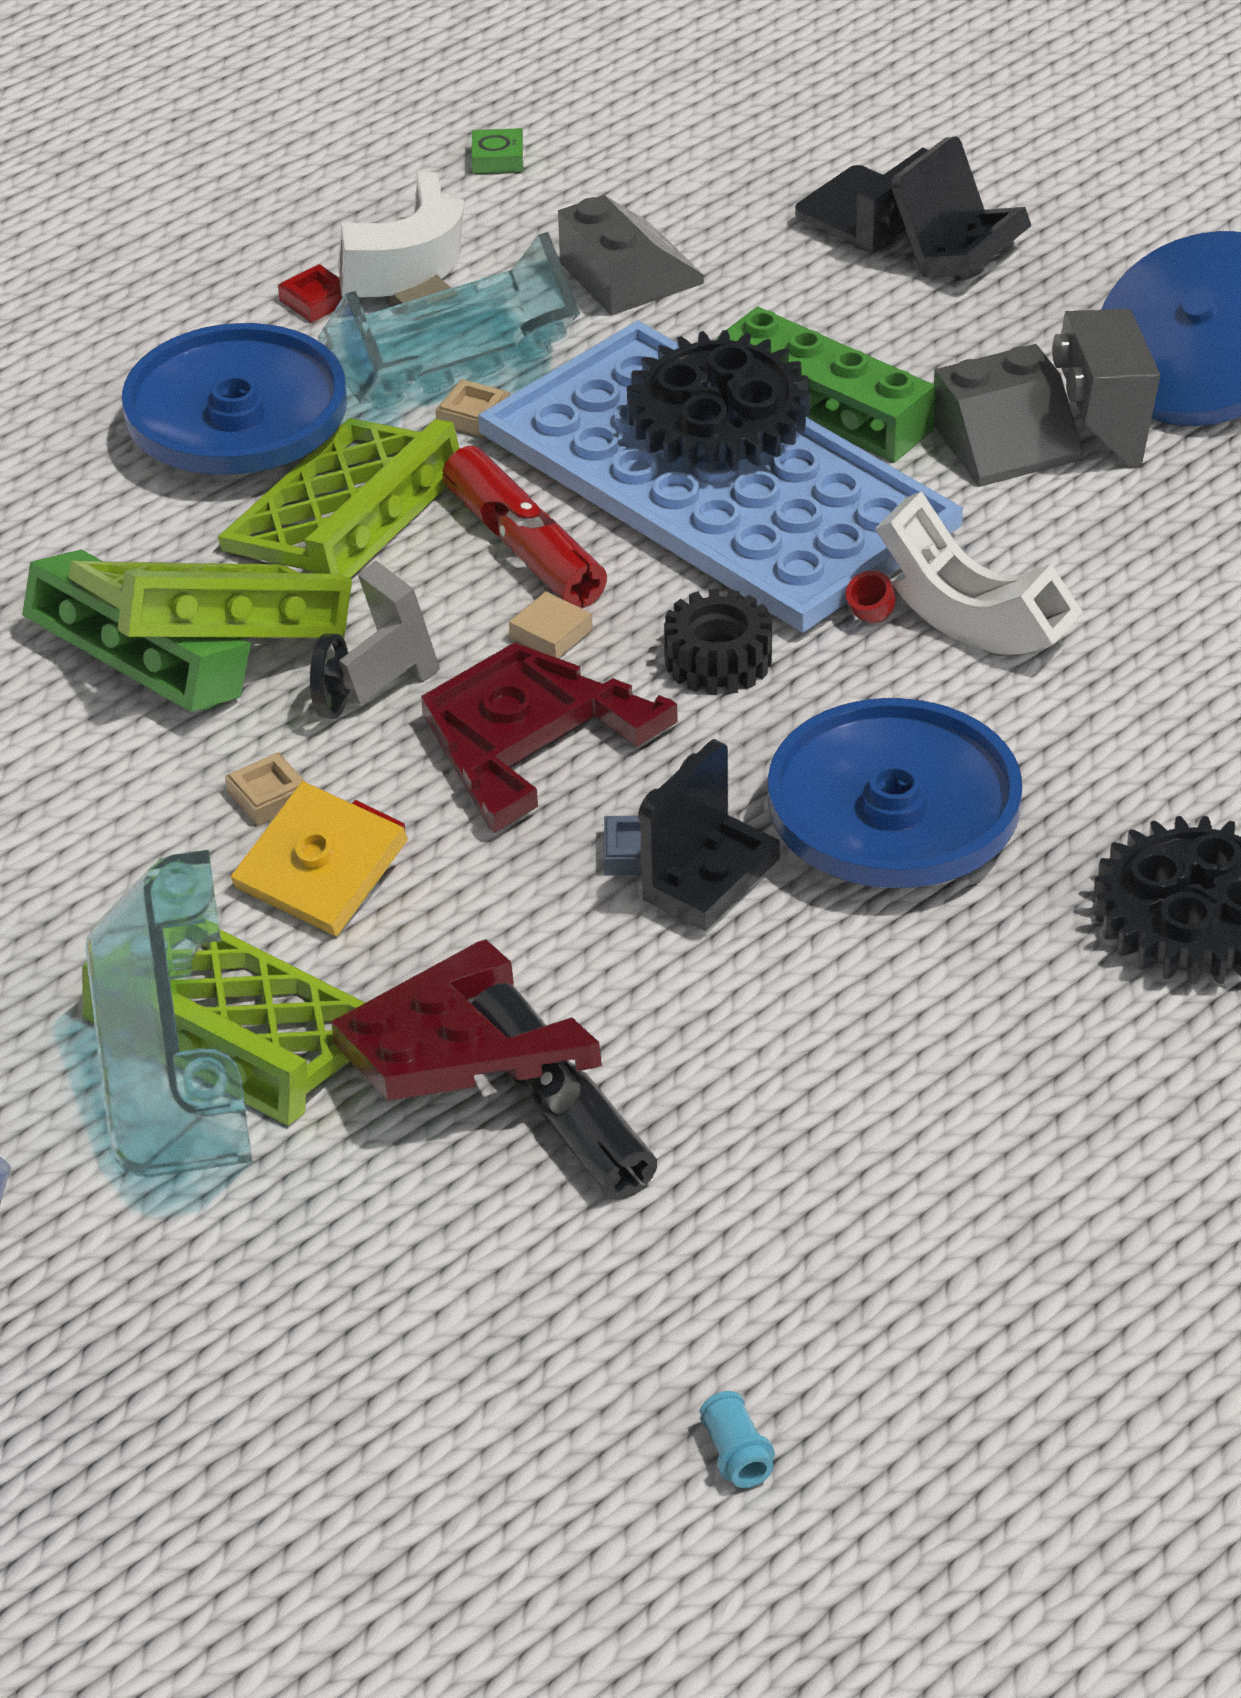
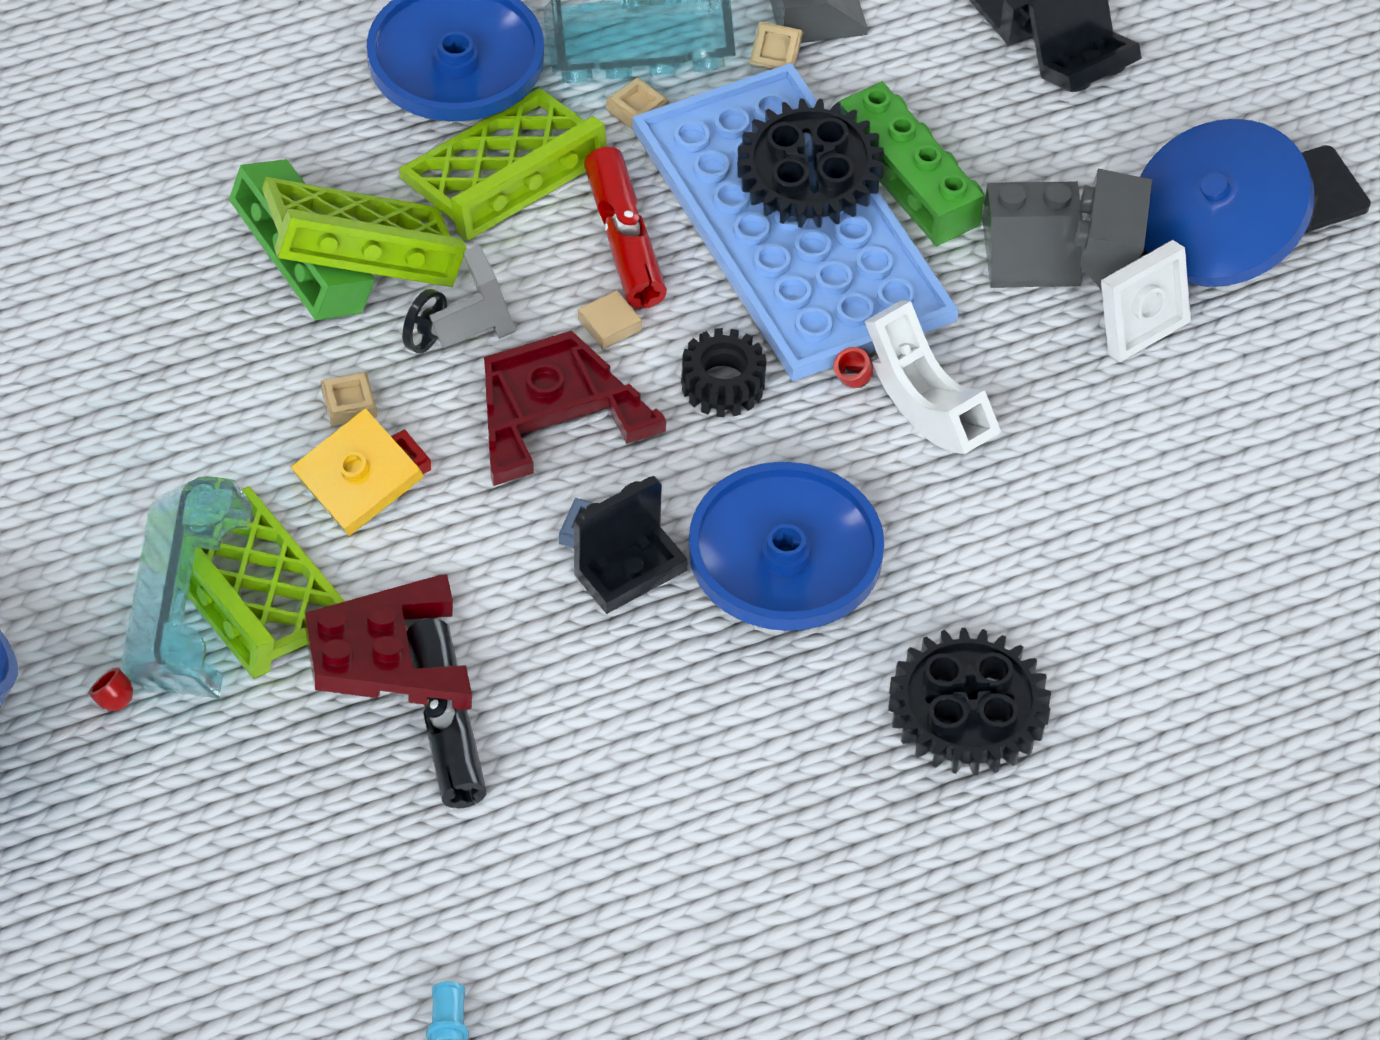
camera: 15 degrees right, 10 degrees up
none -> red hinge [88,667,133,711]
none -> tan tile [749,21,803,70]
none -> white plate [1101,240,1191,362]

